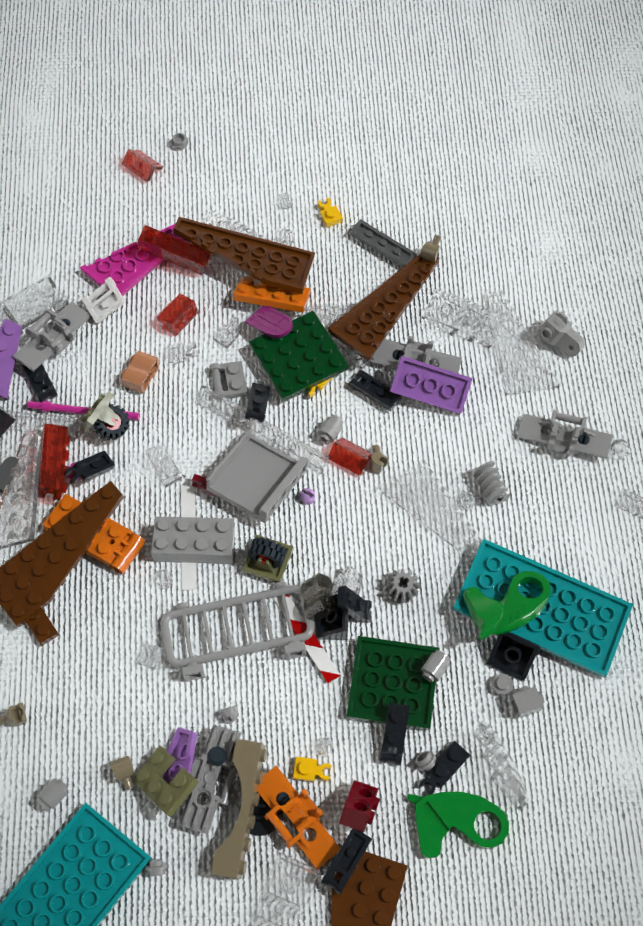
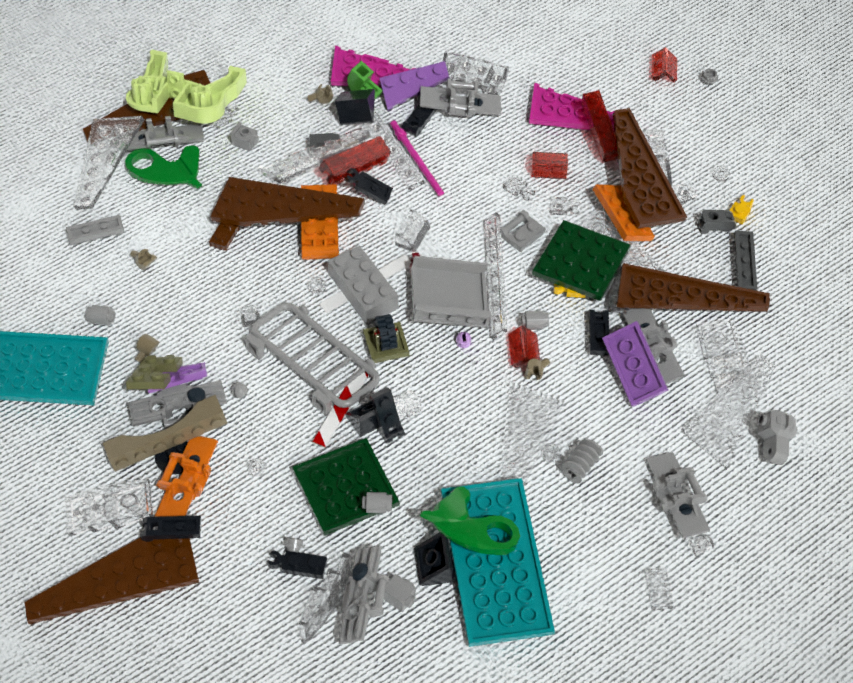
camera: 55 degrees right, 10 degrees down
plate [80,391,130,441] -> none
white plate [82,277,126,324] -> none
nougat brick [121,351,160,393] -> none
light grey plate [145,859,168,876] -> none
magenta window [245,306,293,338] -> none
black plate [245,383,270,423] -> none
yellow plate [293,757,332,782] -> none
clear smoke brick [301,573,335,622] -> none
dark red brick [339,780,380,832] -> none
black plate [380,702,410,766] -> none
light grey gear [386,568,420,603] -> none
green animal [407,791,509,859] -> none
dark tan piece [420,234,441,262] -> none
light grey plate [492,674,513,695] -> none
none -> light grey piece [339,545,390,645]
none -> dark grey leg [698,210,736,234]

